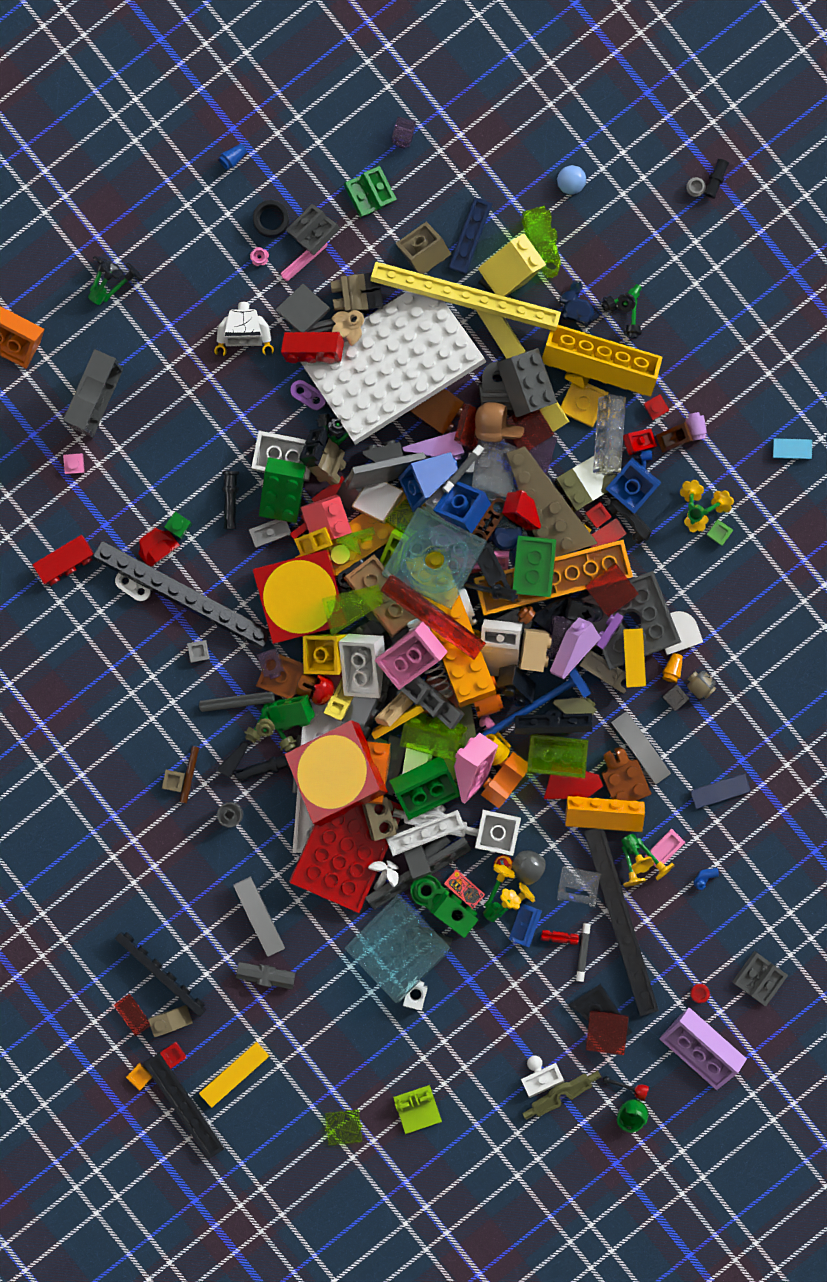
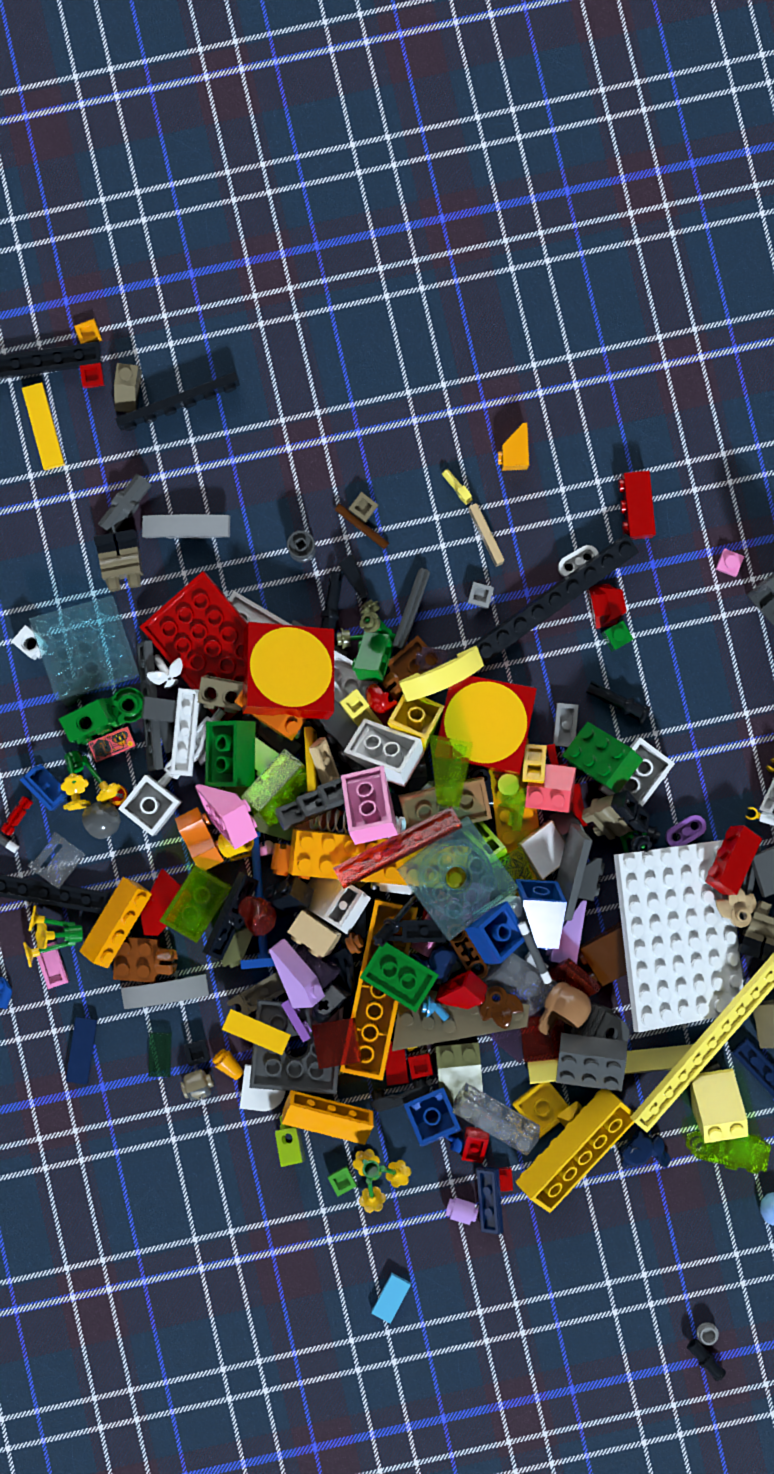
camera: 120 degrees right, 0 degrees up
clear red tile [114,993,150,1036] -> none
black plant [601,284,642,339] -> none
reddish brown slope [656,422,692,453] -> none
none -> dark tan hips [94,529,144,592]
none -> clear green tile [148,1032,172,1077]
none -> clear red hair [238,896,276,936]
none -> lime torso [275,1116,306,1167]
none -> light orange brick [282,1090,373,1145]
none -> light yellow slope [399,646,484,702]
none -> dark azure plate [421,995,450,1021]
none -> light yellow bar [442,469,473,505]
none -> tan tile [468,503,504,567]
none -> dark blue tile [476,1166,504,1235]
none -> reddish brown plate [479,986,524,1029]
none -> light orange slope [497,423,529,471]

